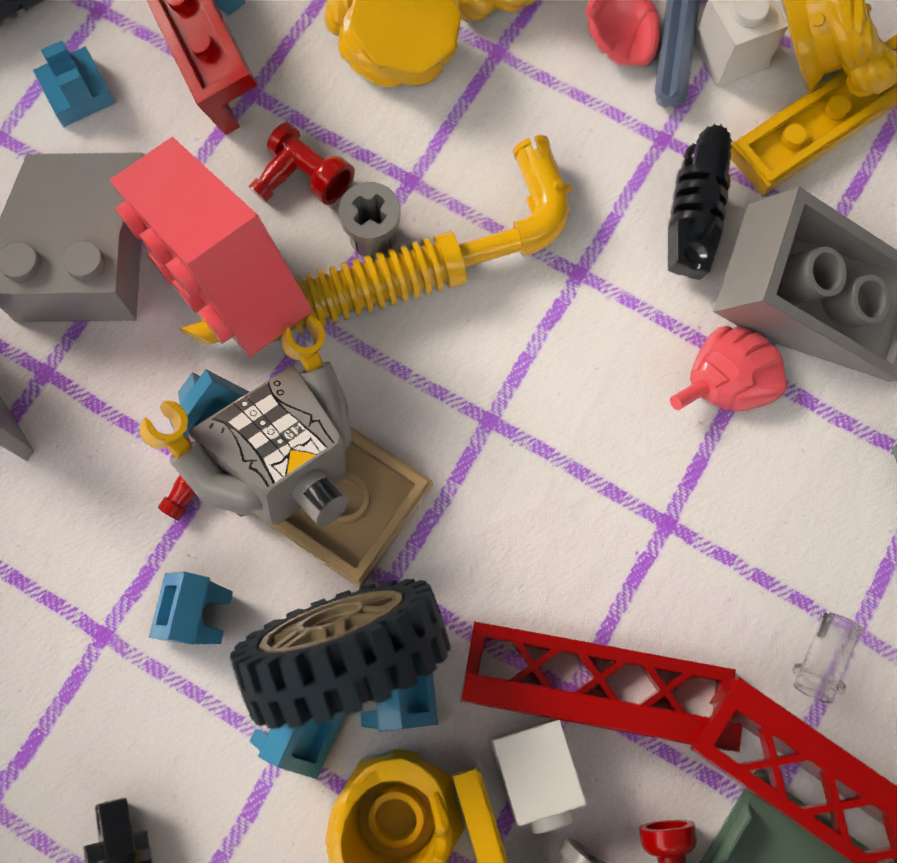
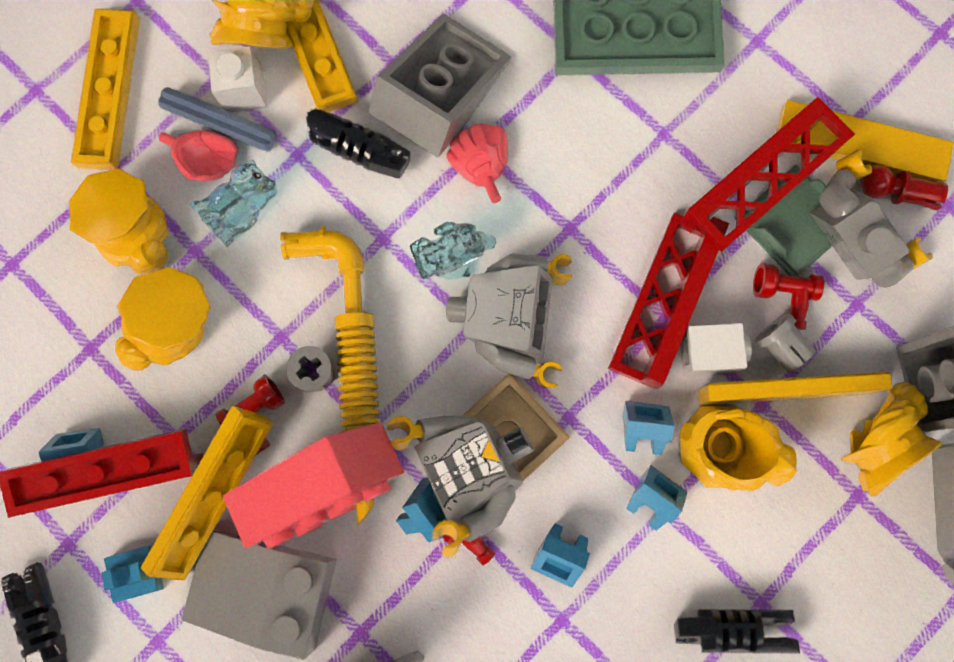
camera: 70 degrees left, 5 degrees up
black wheel [230,579,451,729] -> none
clear pin [792,612,864,703] -> none
none -> yellow tile [140,406,273,581]
none -> clear light blue animal [190,160,277,247]
none -> clear light blue animal [410,221,496,280]
none -> light grey torso [446,253,573,388]

